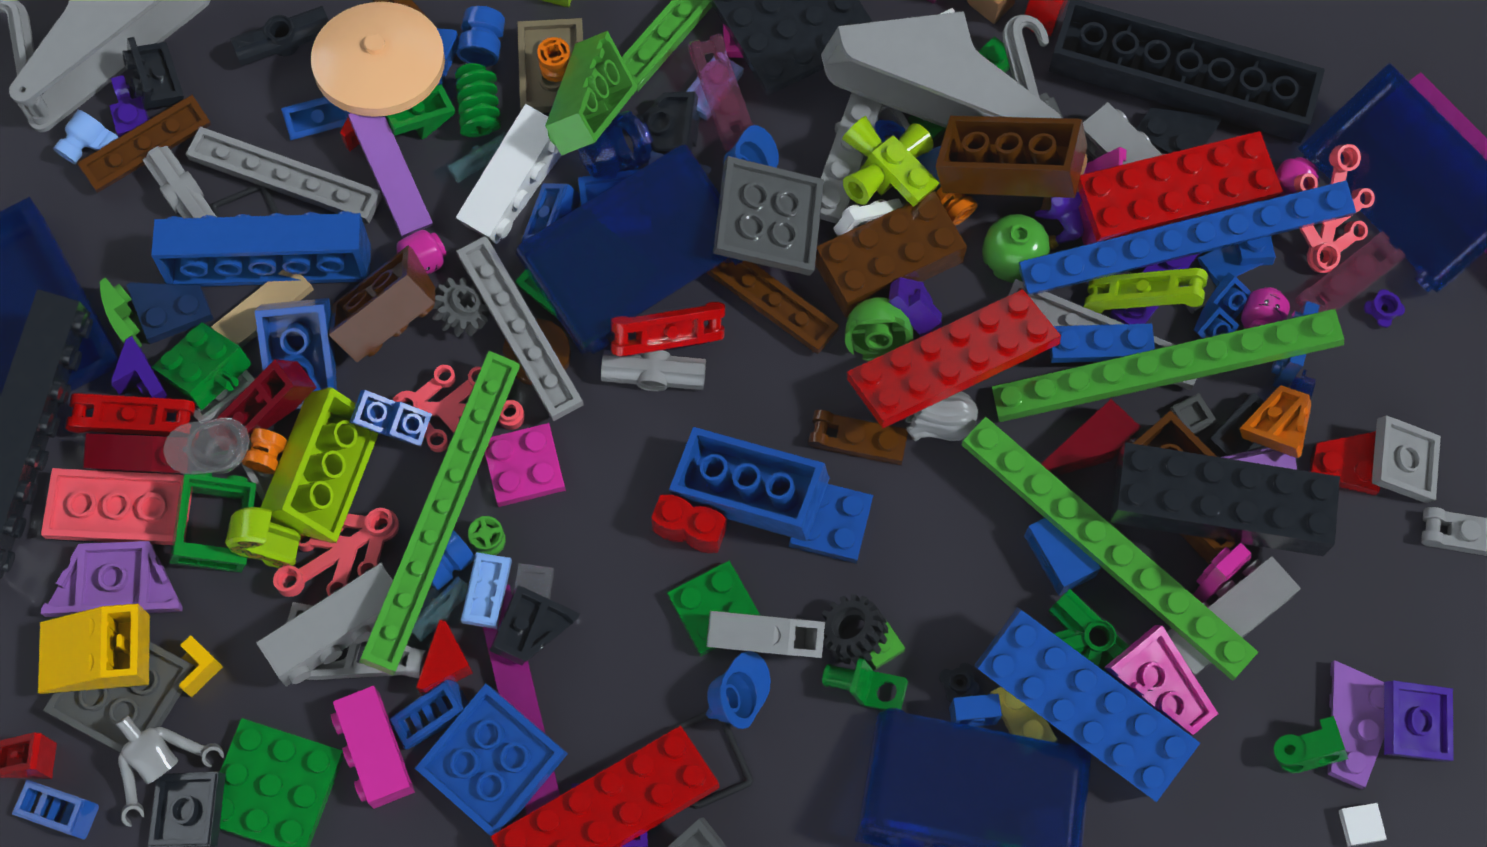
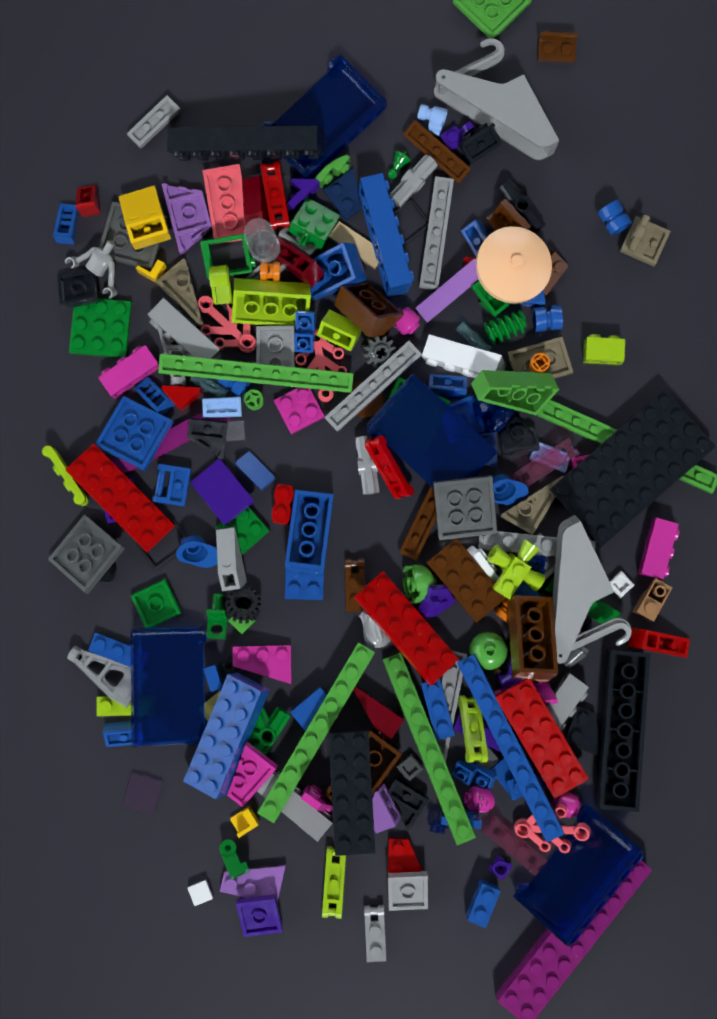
camera: 80 degrees right, 15 degrees up
orange wing [1240,385,1311,459] -> none
none -> green tile [130,579,182,630]
none -> blue plate [151,464,192,507]
none -> dark tan wing [156,258,203,327]
none -> dark purple tile [190,458,255,526]
none -> yellow panel [230,806,260,838]
none -> dark pink wing [232,645,291,684]
none -> blue slope [235,451,276,491]
none -> light grey plate [256,326,295,384]
none -> lime brick [317,309,362,351]
none -> lime plate [322,846,346,919]
none -> green piece [388,151,411,179]
none -> blue brick [466,879,501,928]
none -> reddish brown bracket [486,199,531,231]
none -> dark tan wing [500,476,564,535]

